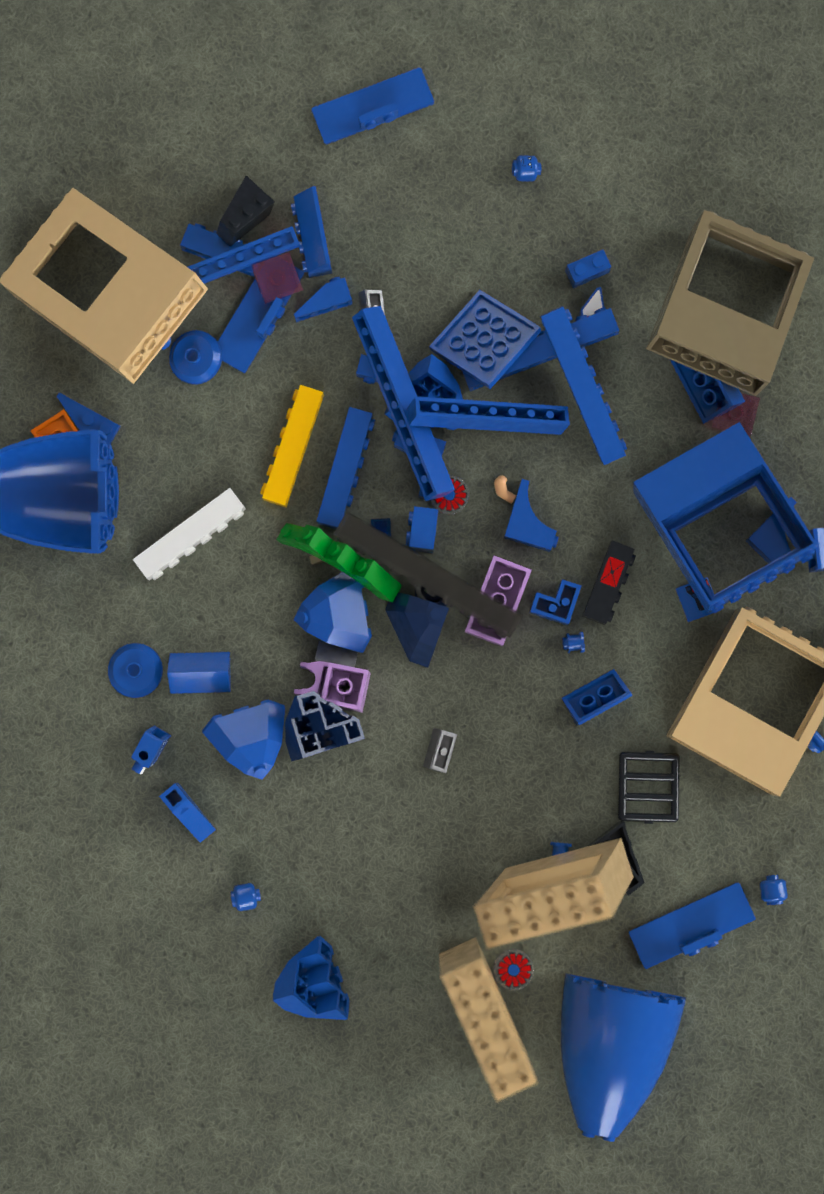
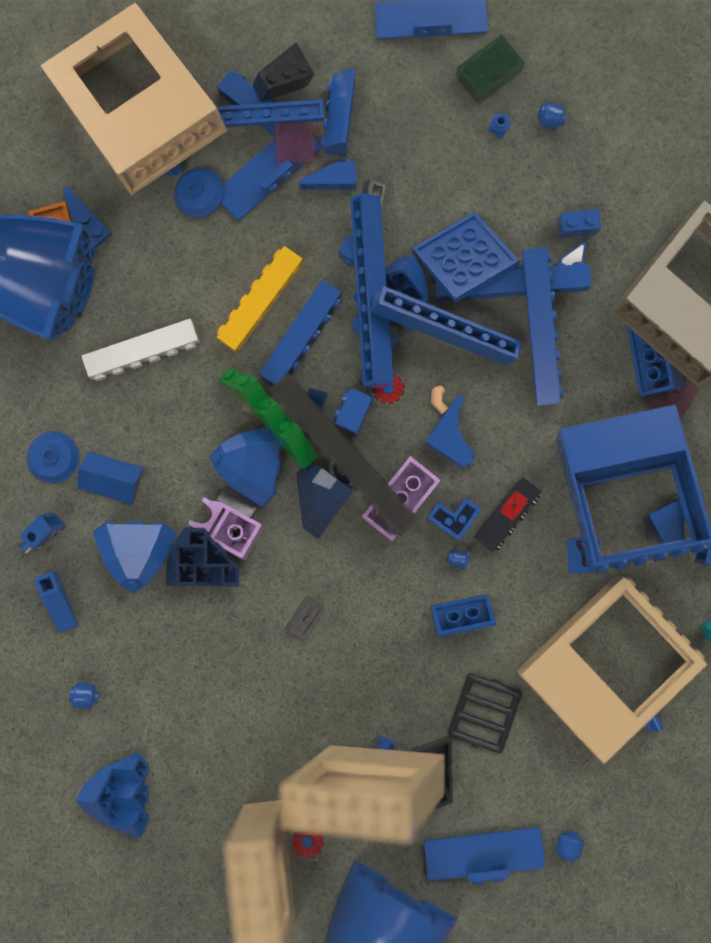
camera: 15 degrees right, 0 degrees up
none -> clear green brick [455,34,525,105]
none -> blue brick [488,113,510,138]

